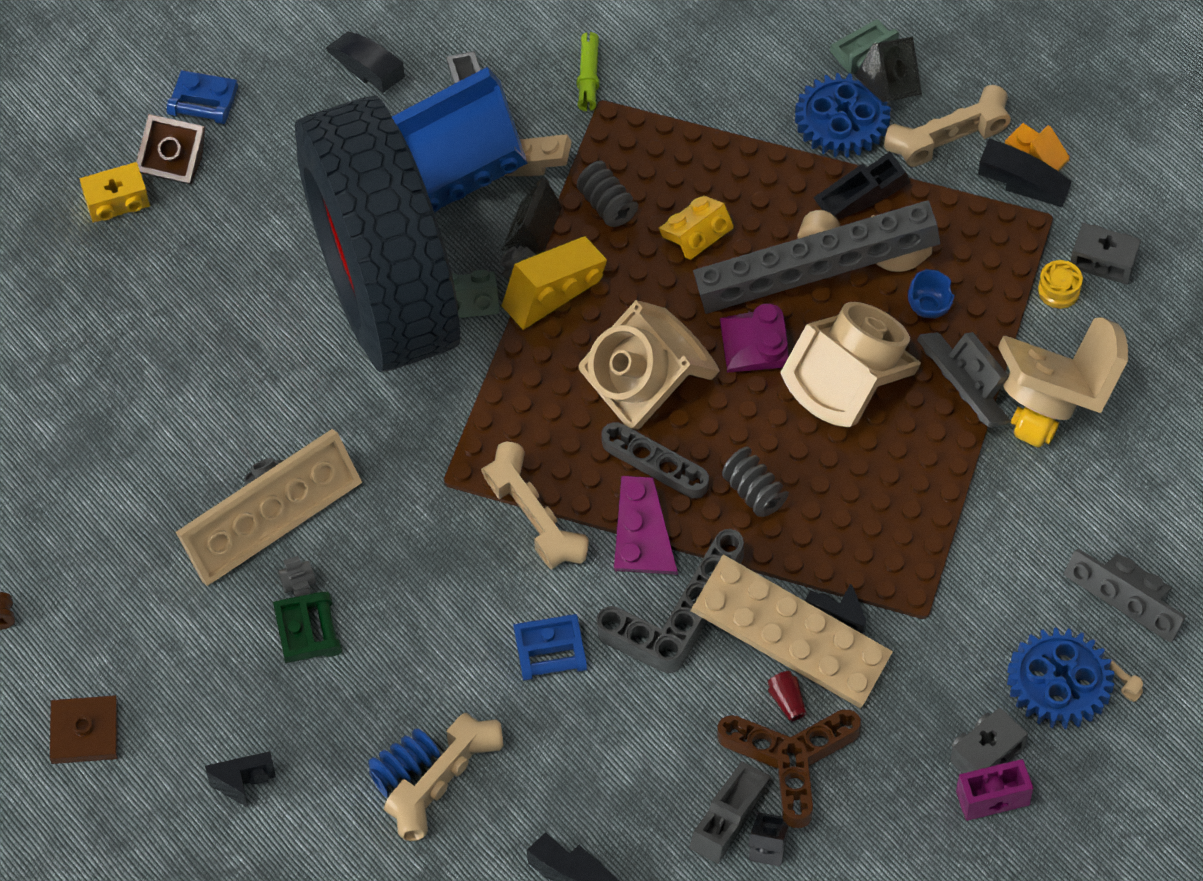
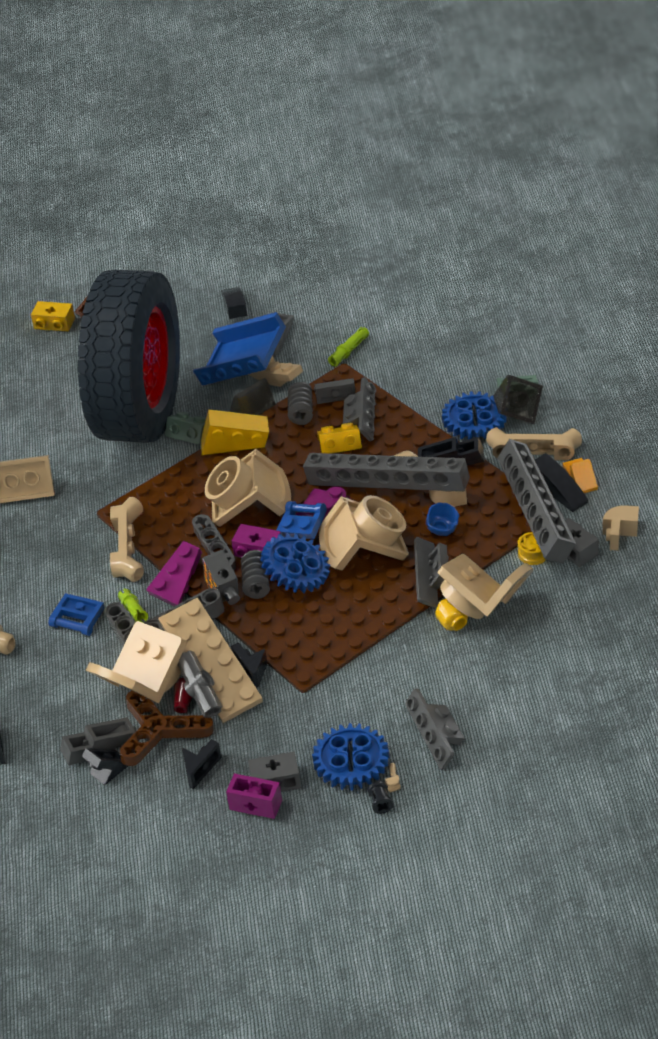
camera: 35 degrees right, 15 degrees down
none -> tan piece [86,621,187,703]
none -> lime pin [118,588,148,623]
none -> dark grey piece [177,651,223,718]
none -> black slope [182,739,222,789]
none -> dark grey torso [202,550,240,605]
none -> magenta brick [232,524,281,558]
none -> blue gear [260,533,330,593]
none -> blue plate [276,501,327,539]
none -> dark grey panel [314,378,355,404]
none -> dark grey bracket [343,377,376,442]
none -> black bush [367,781,394,814]
none -> dark grey brick [498,439,576,564]
none -> tan brick [603,506,639,551]

